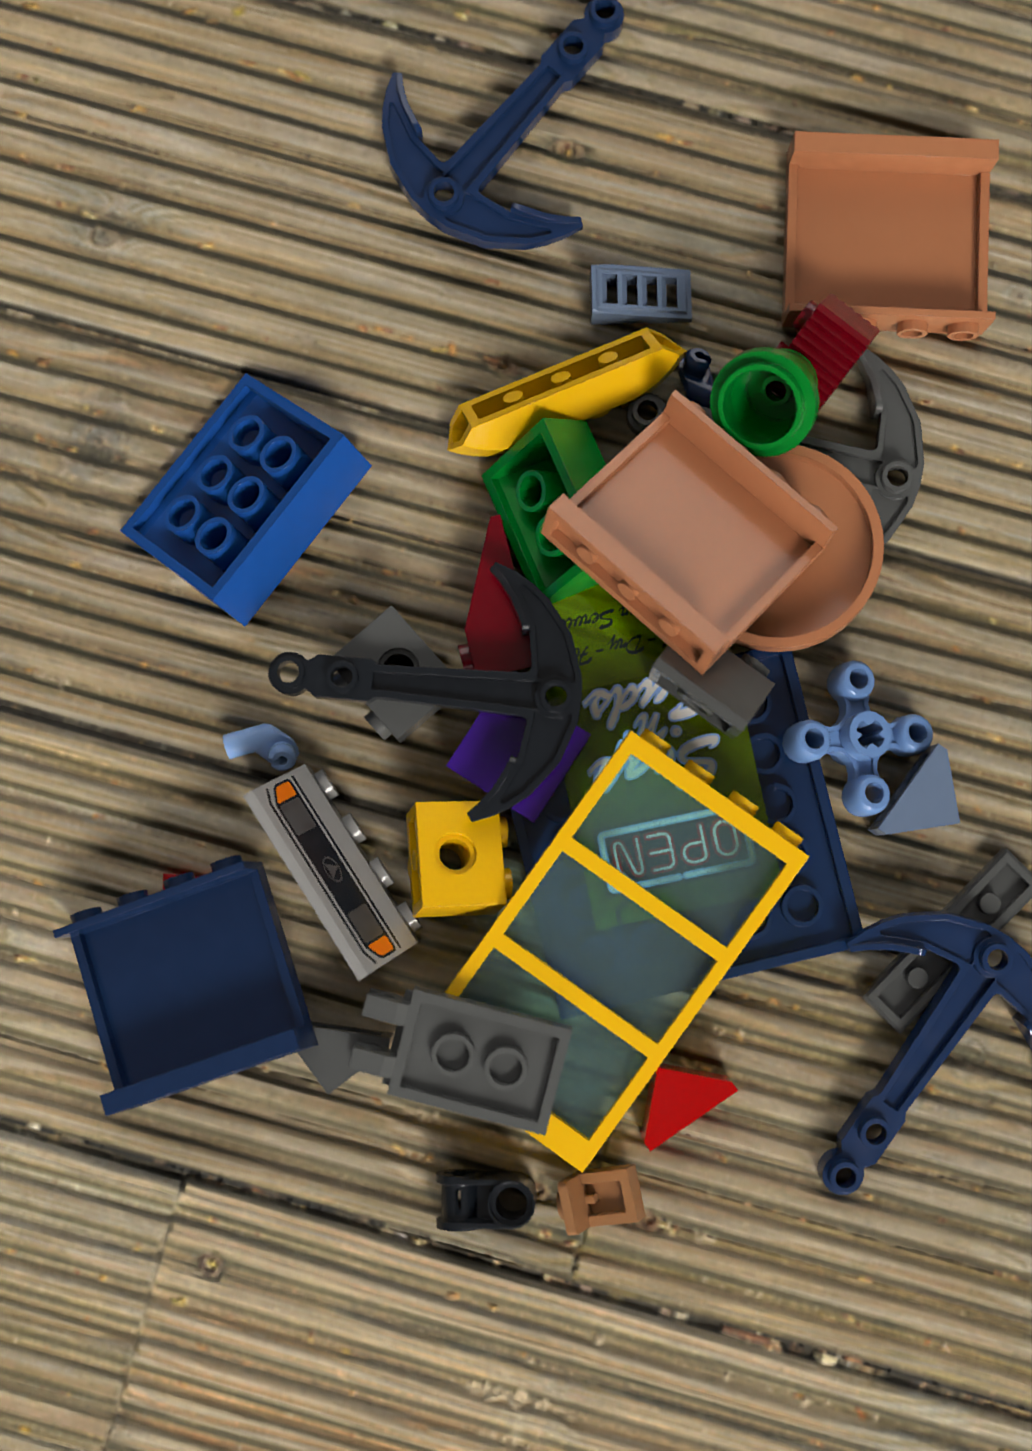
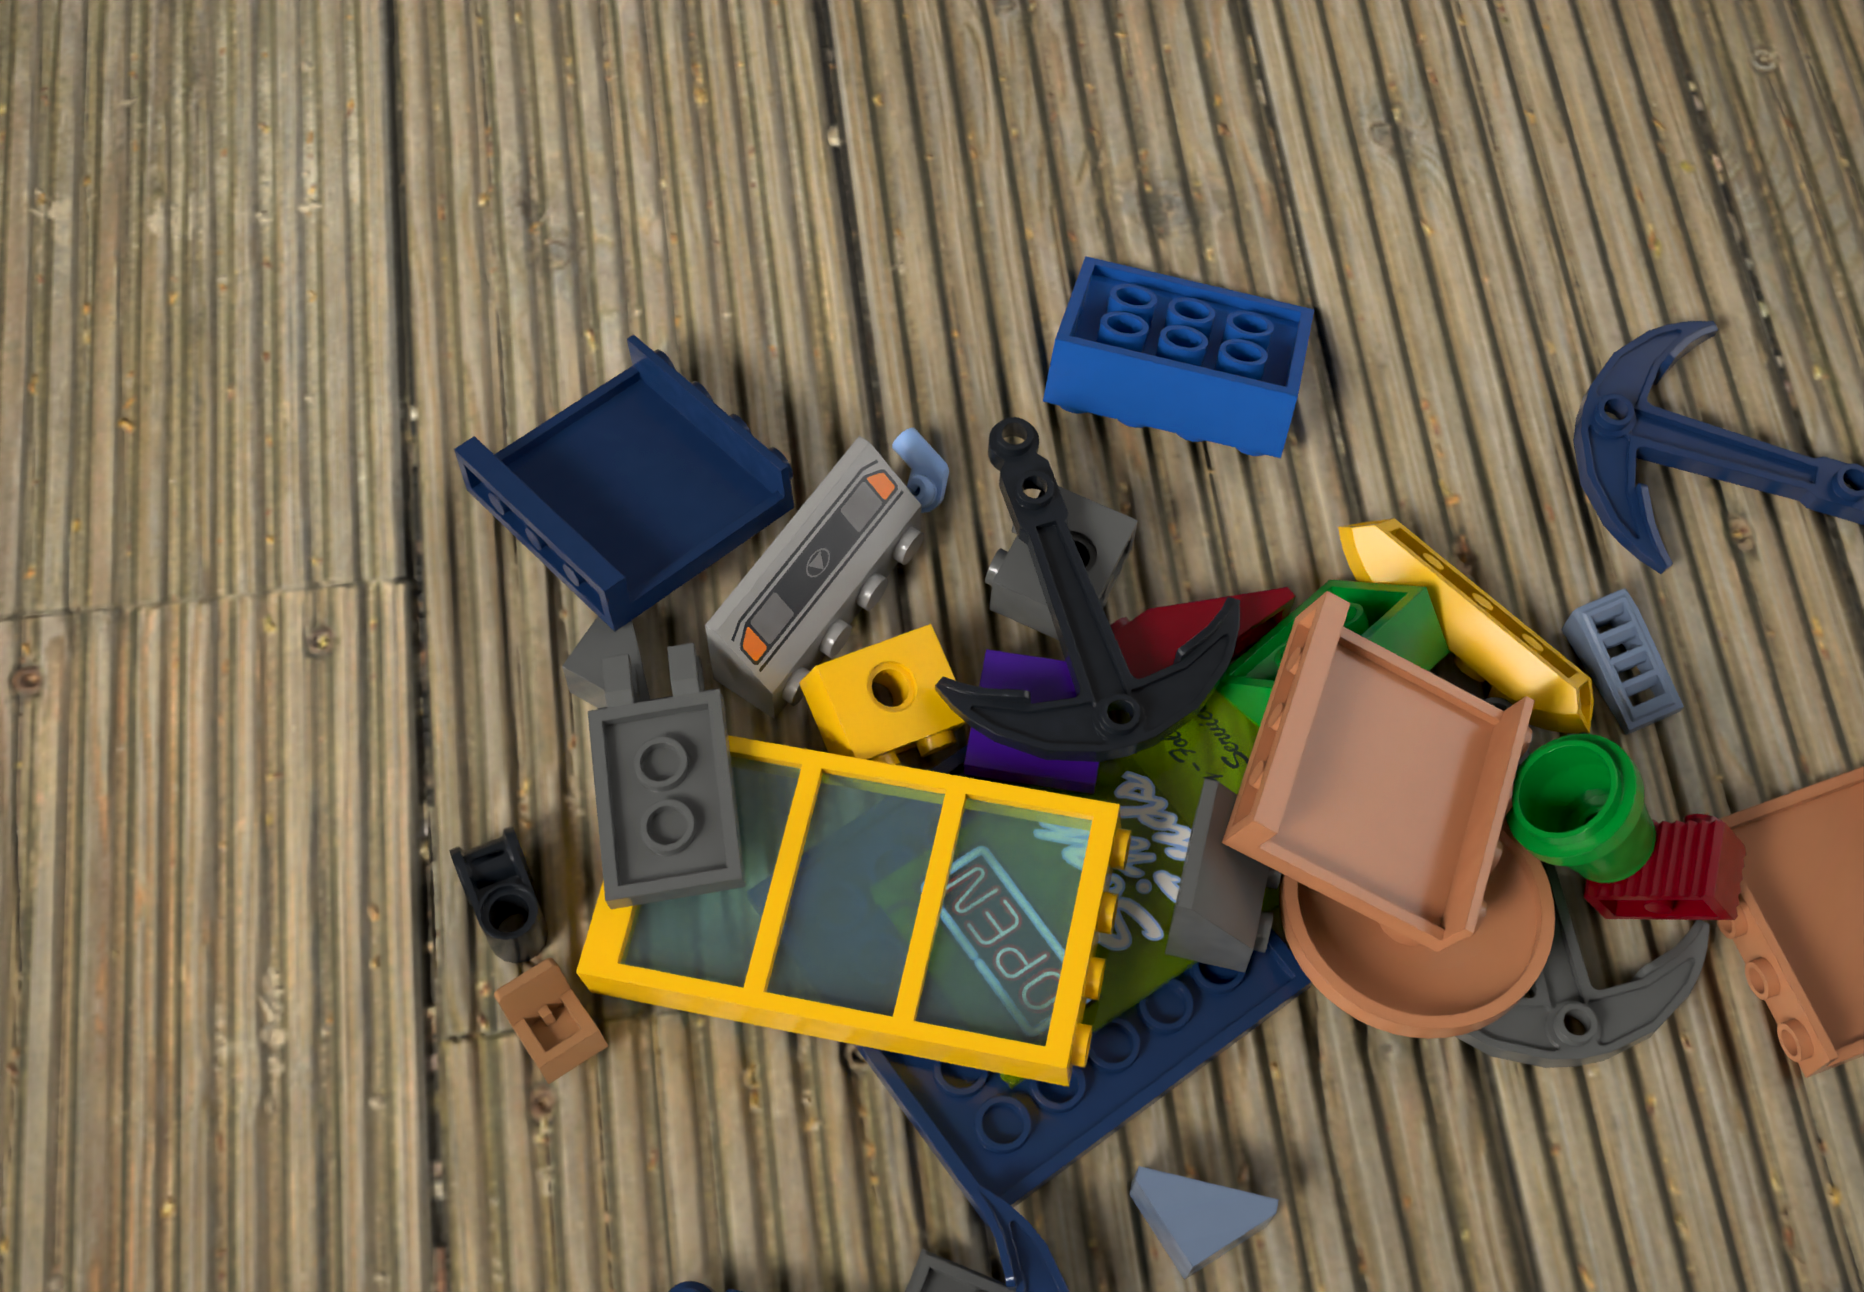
camera: 65 degrees right, 20 degrees down
red slope [640,1063,738,1152] -> none
medium blue gear [782,660,933,817] -> none

